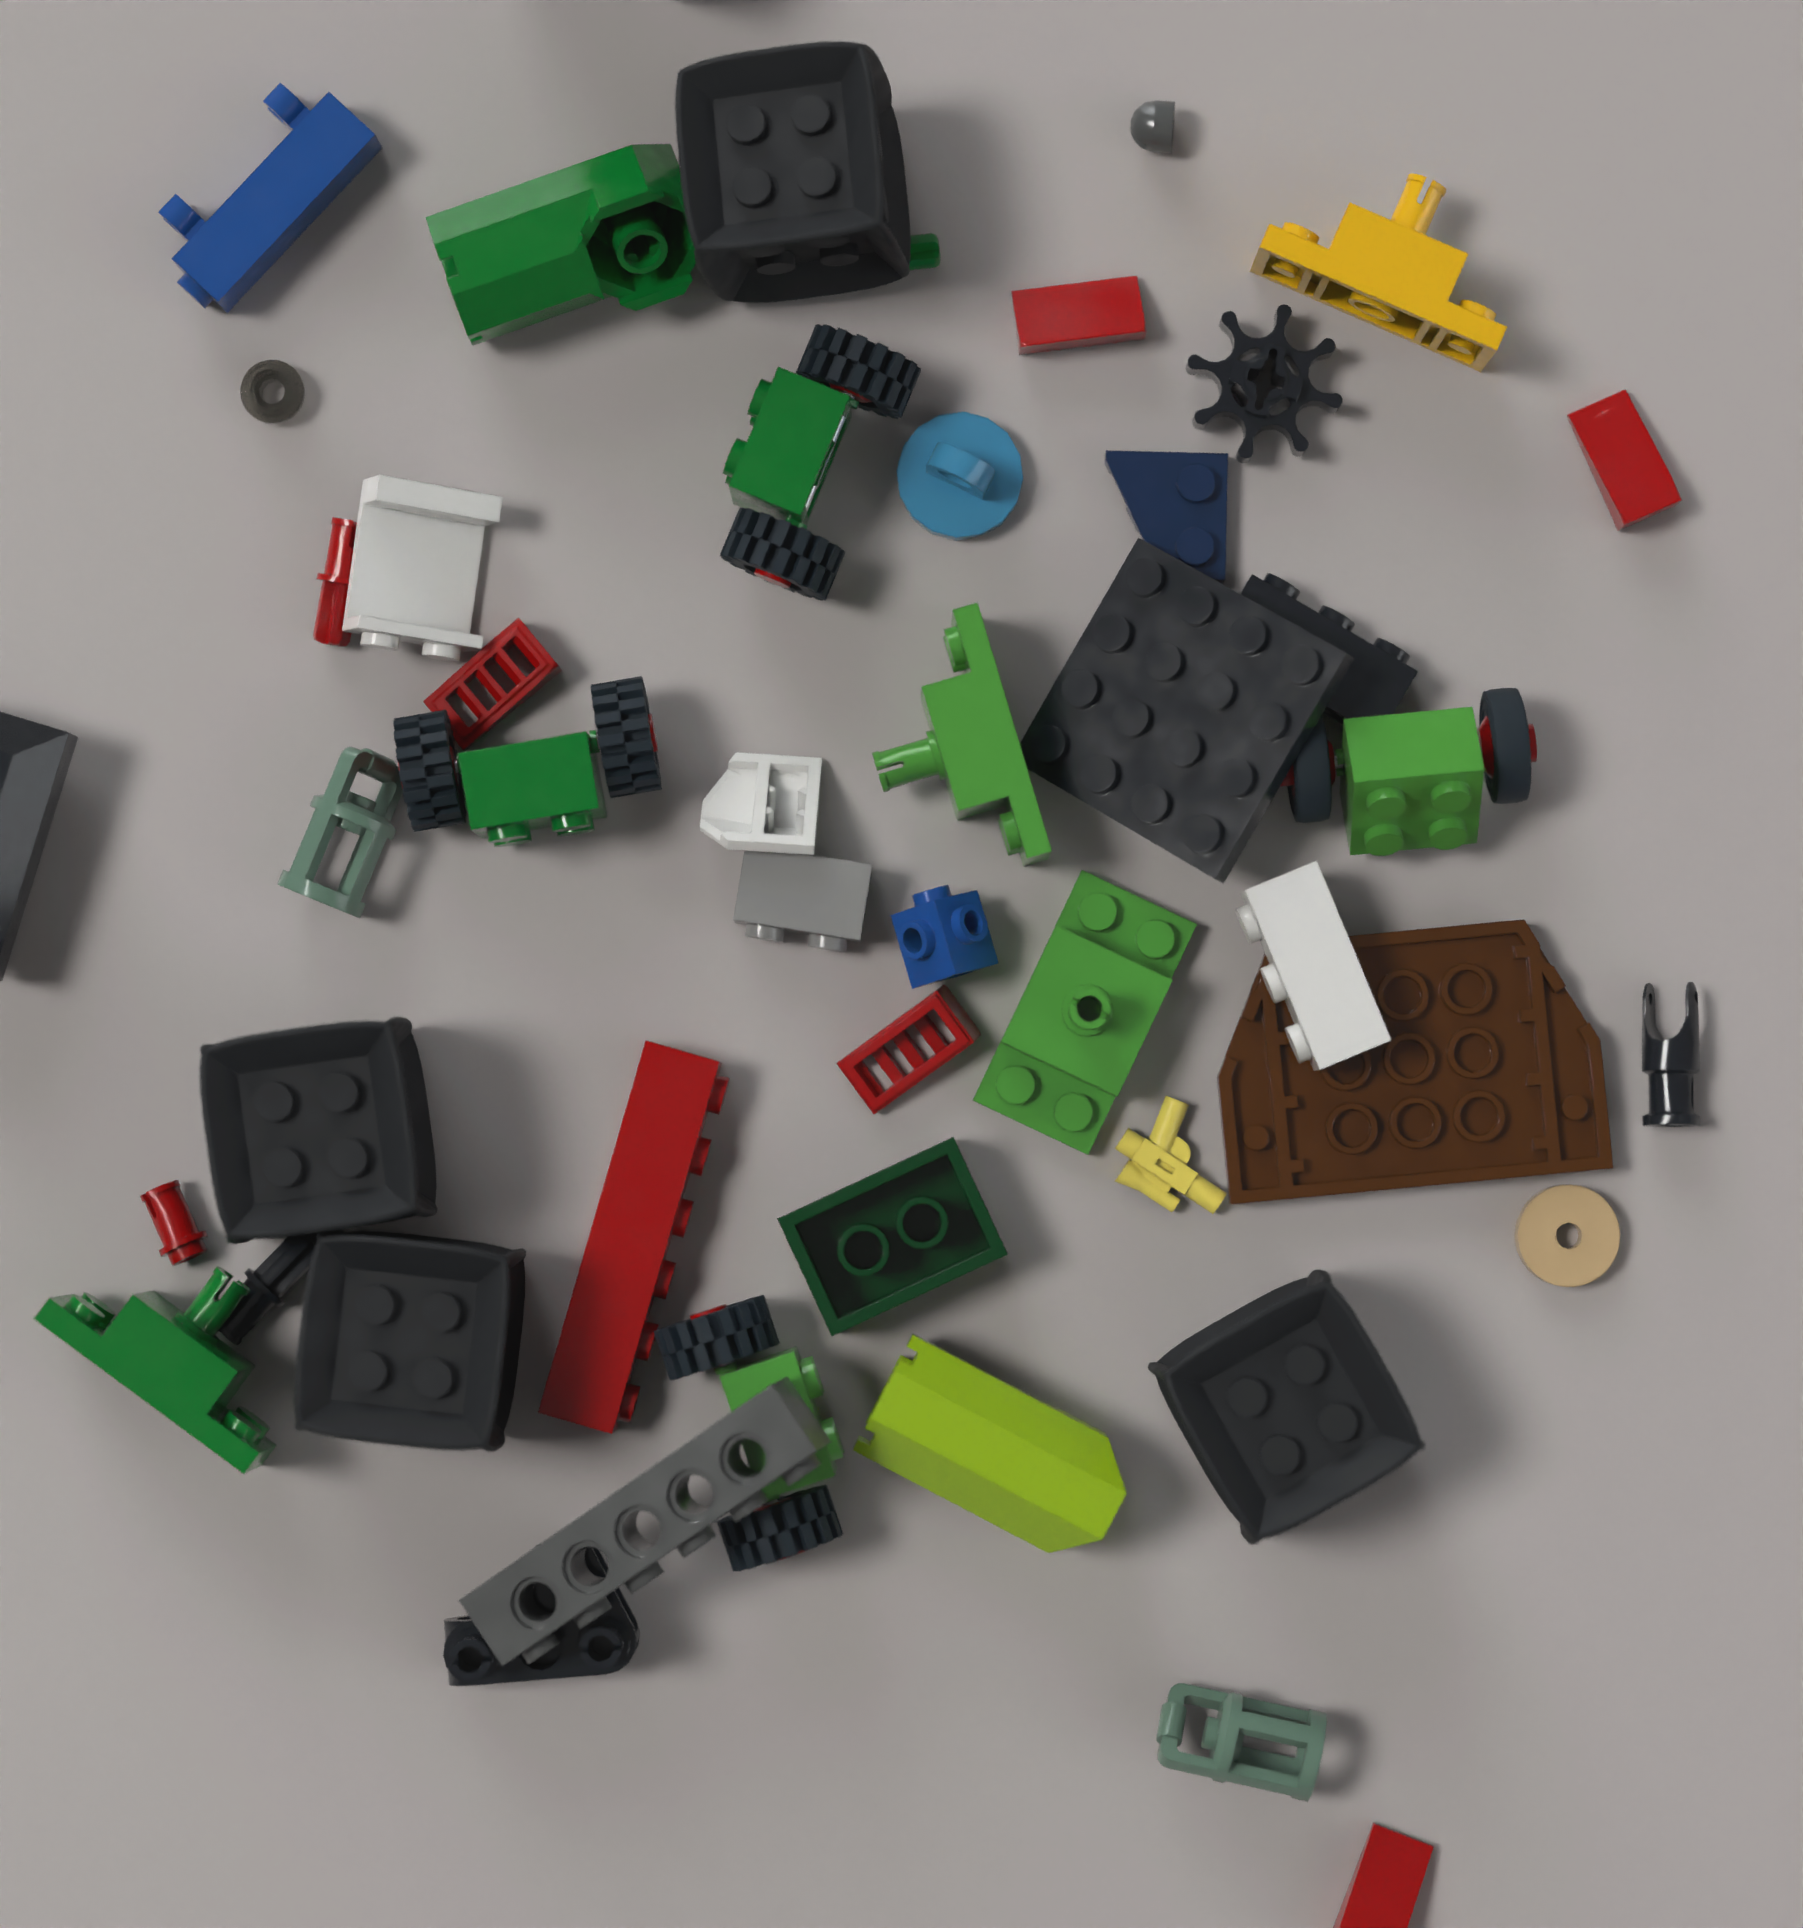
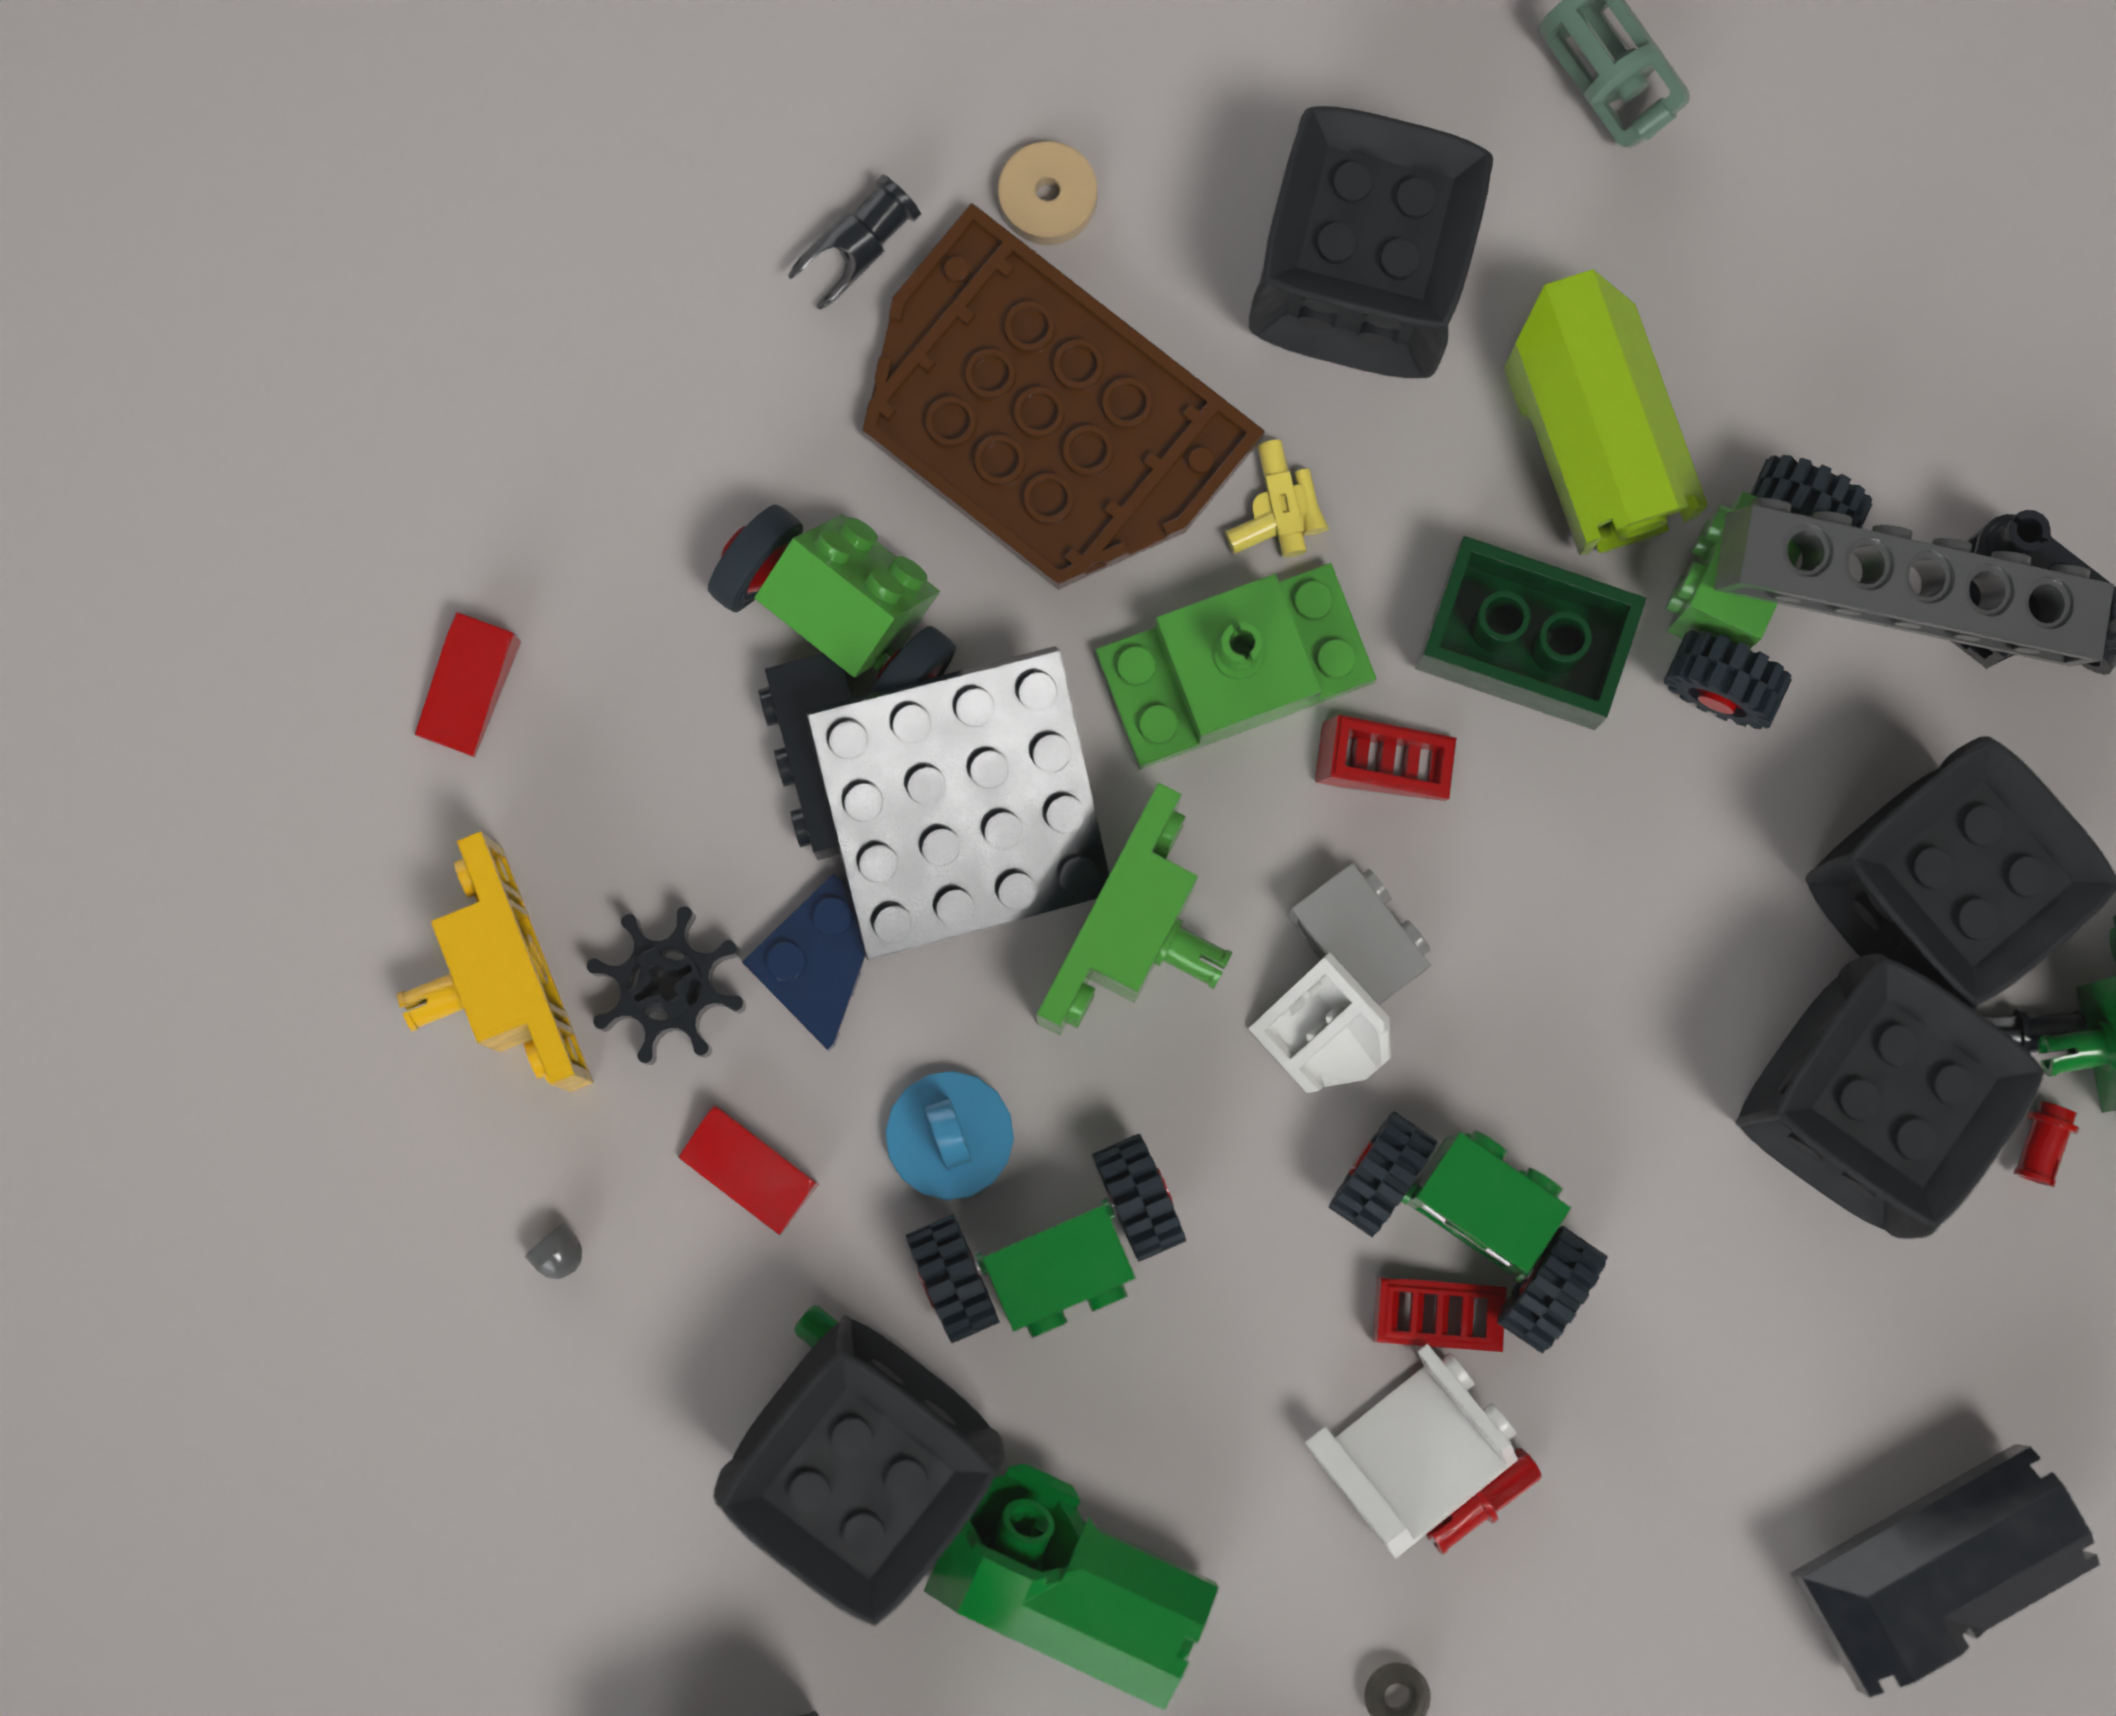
camera: 135 degrees left, 5 degrees down
sand green piece [277,747,403,918] -> none
red brick [538,1041,730,1434] -> none
blue brick [890,885,999,989] -> none
white brick [1235,861,1391,1071] -> none

